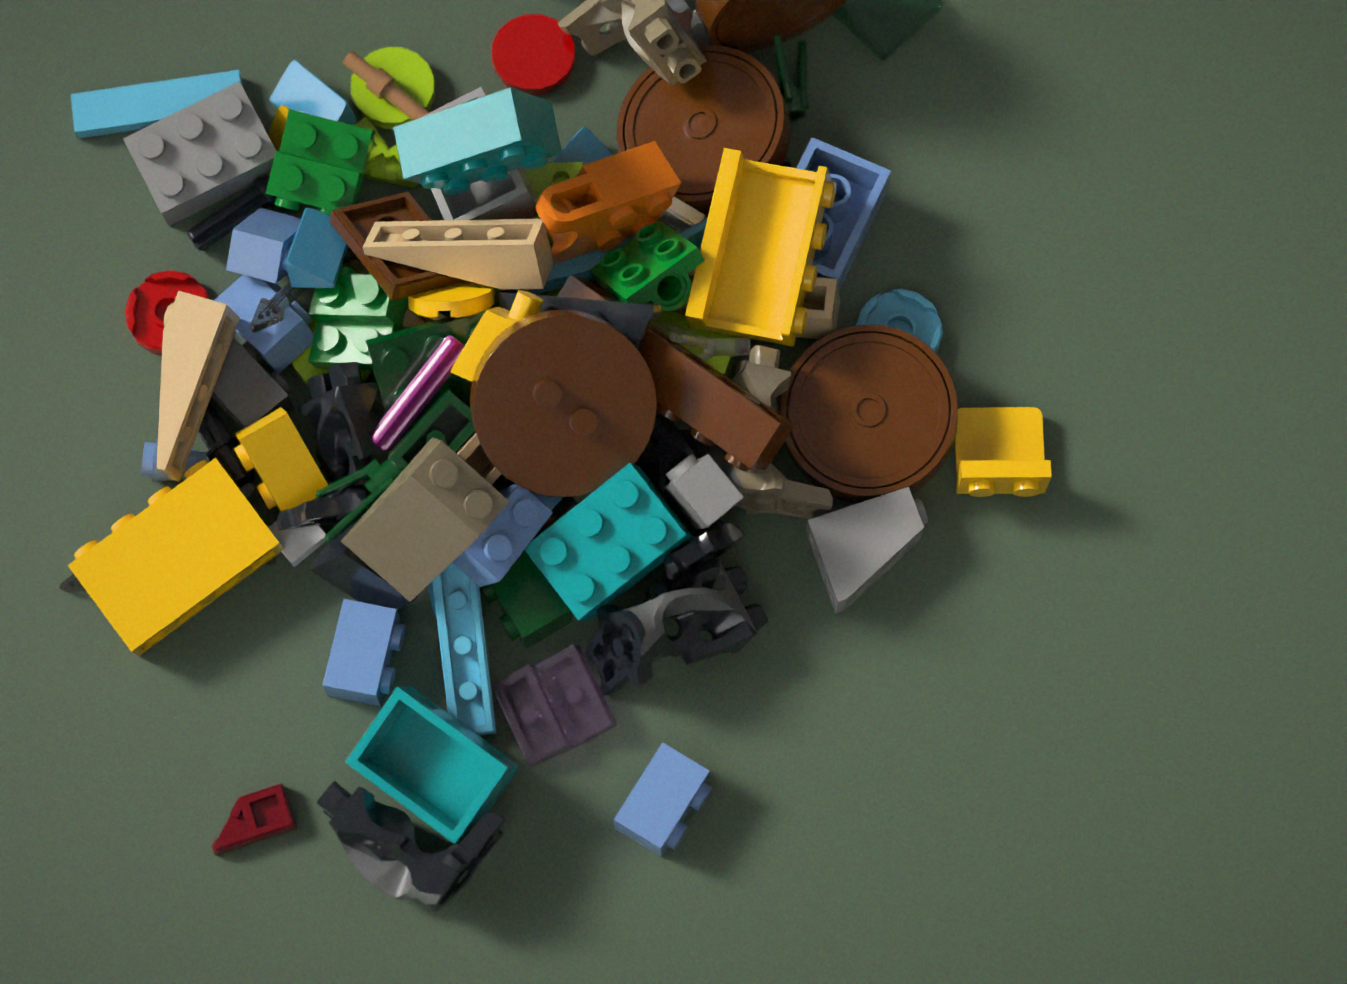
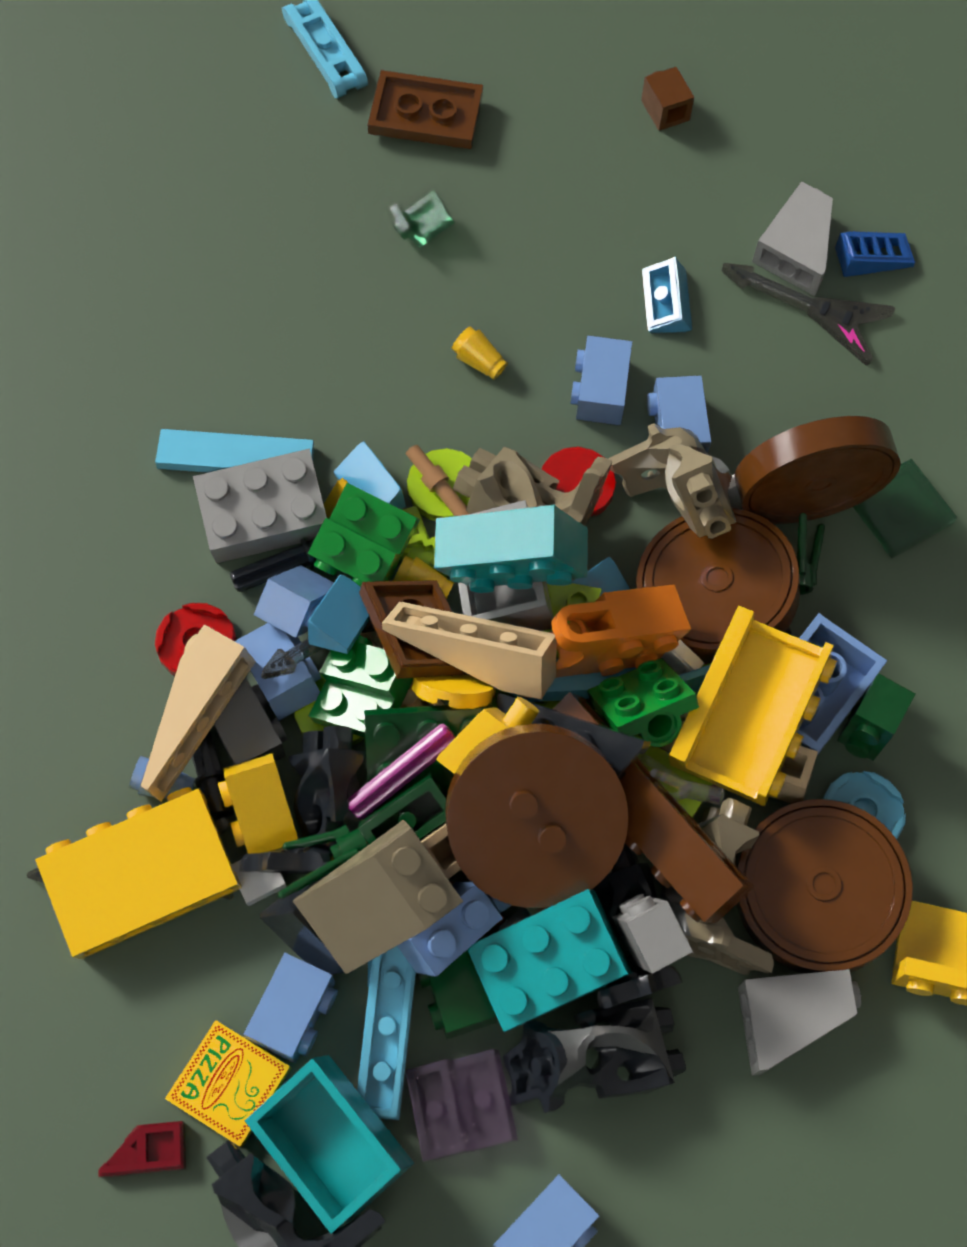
camera: 10 degrees right, 5 degrees down
none -> yellow tile [165,1020,291,1148]
none -> yellow cone [393,555,454,599]
none -> dark tan hips [453,447,613,527]
none -> dark green brick [837,673,916,761]

